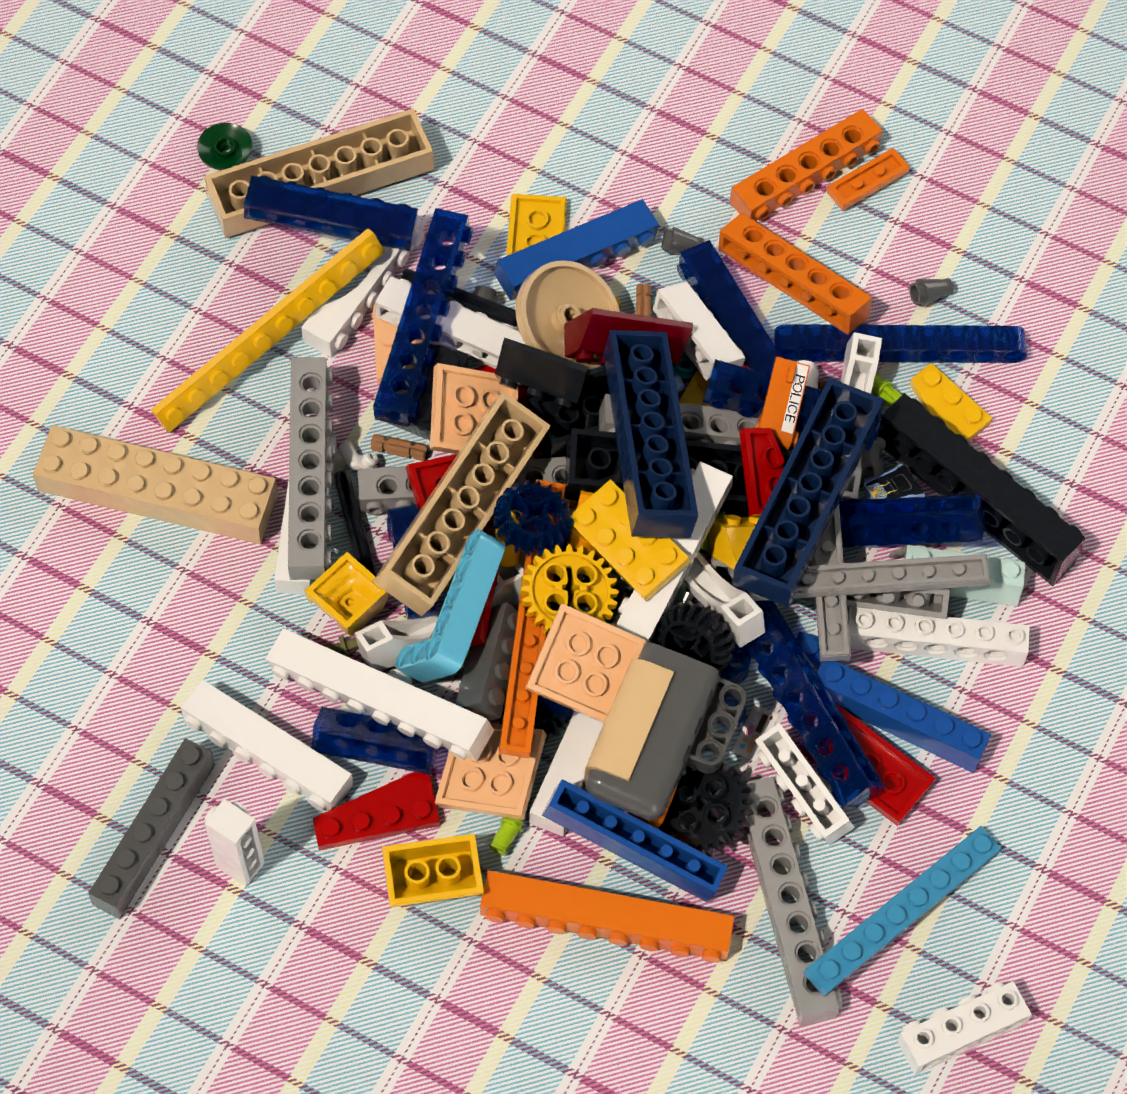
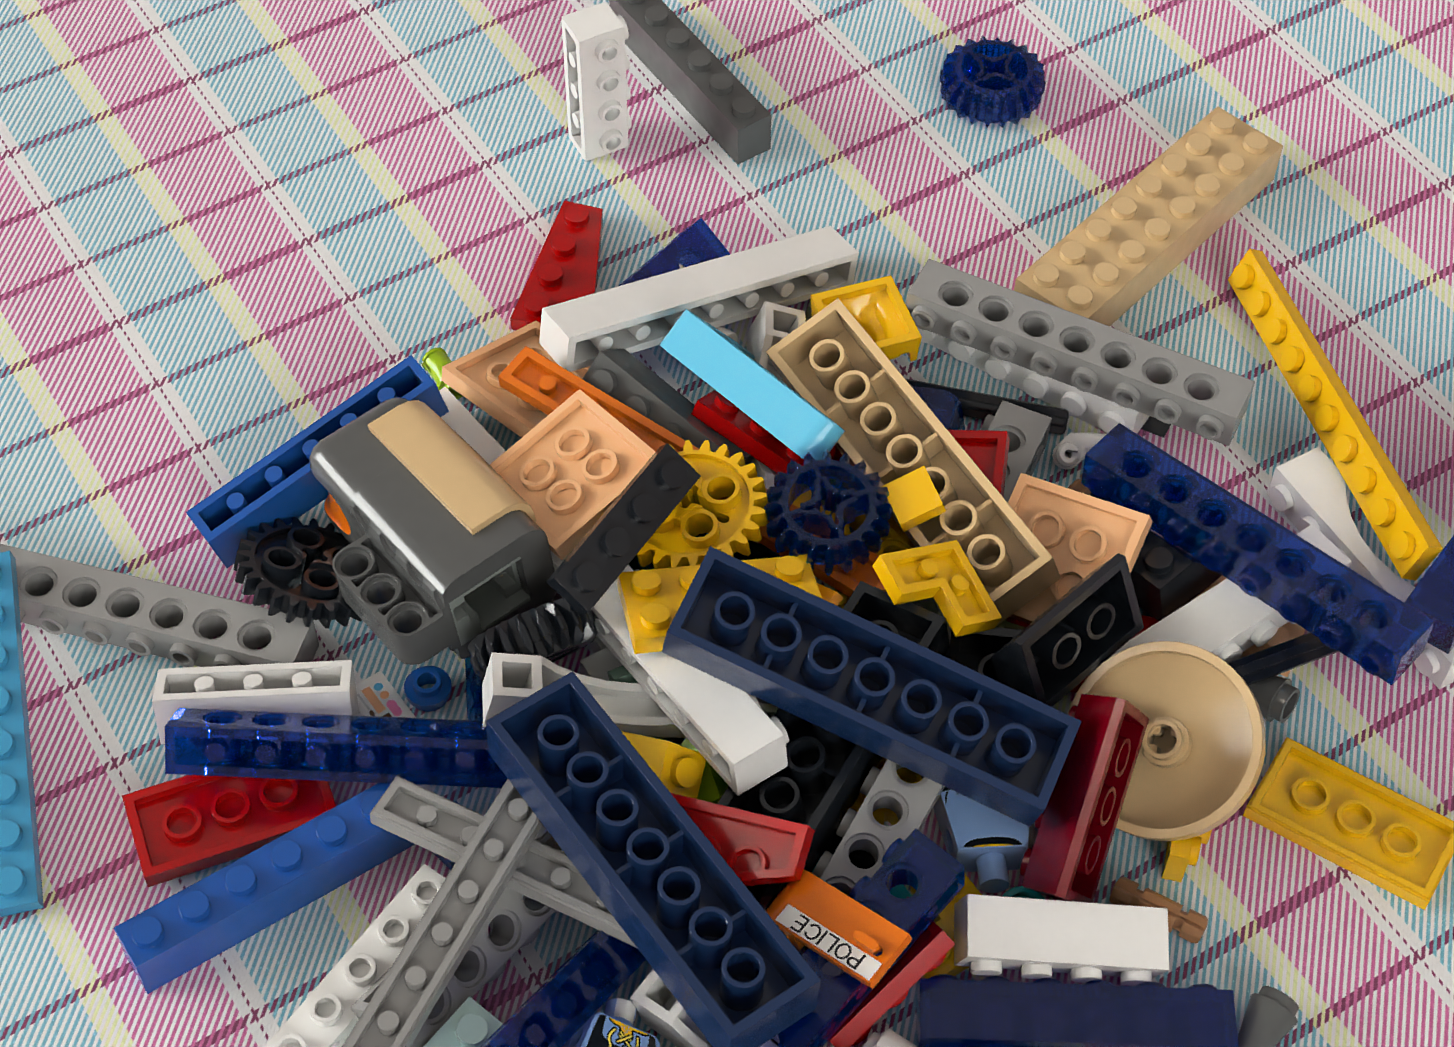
camera: 120 degrees right, 10 degrees down
white brick [181,679,353,811] -> none
yellow slope [382,833,484,908] -> none
orange brick [480,870,735,963] -> none
blue brick [494,199,659,301] -> none
none -> black plate [546,443,701,615]
none -> yellow plate [872,540,1002,637]
none -> yellow tile [882,466,946,532]
none -> clear blue gear [939,36,1046,128]

